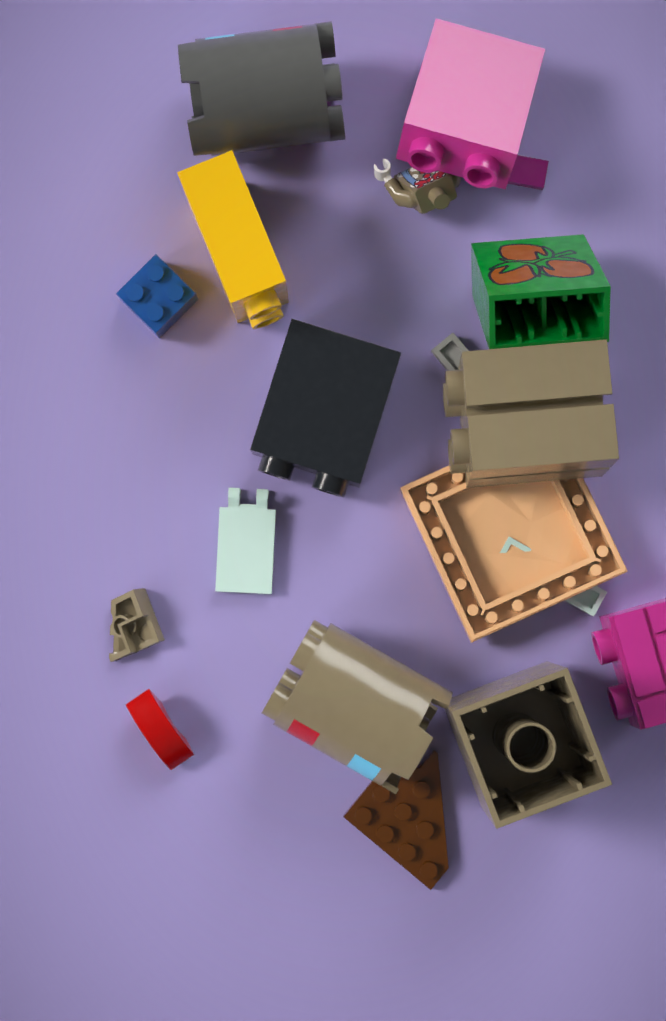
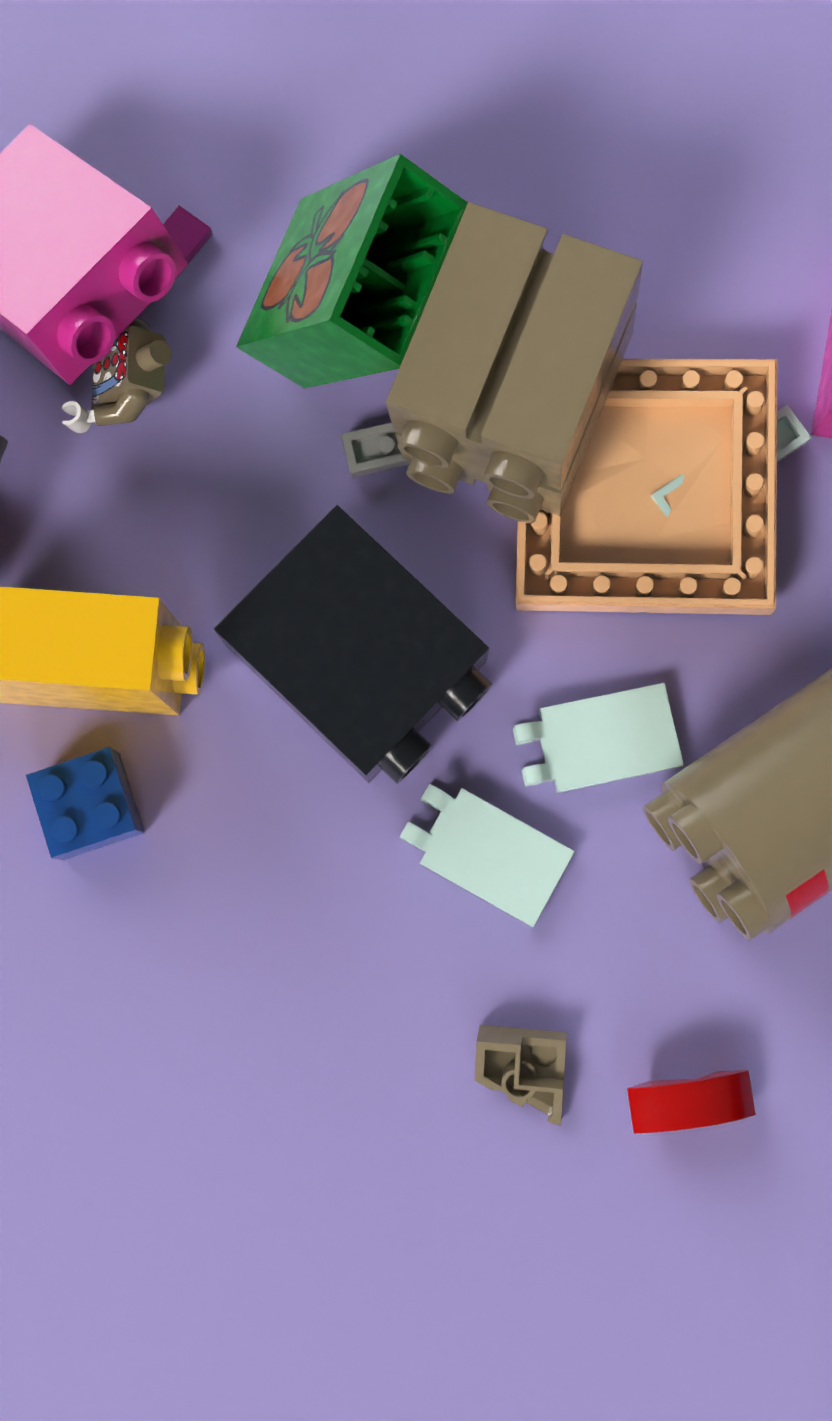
camera: 60 degrees left, 5 degrees down
none -> light aqua tile [512,683,684,793]

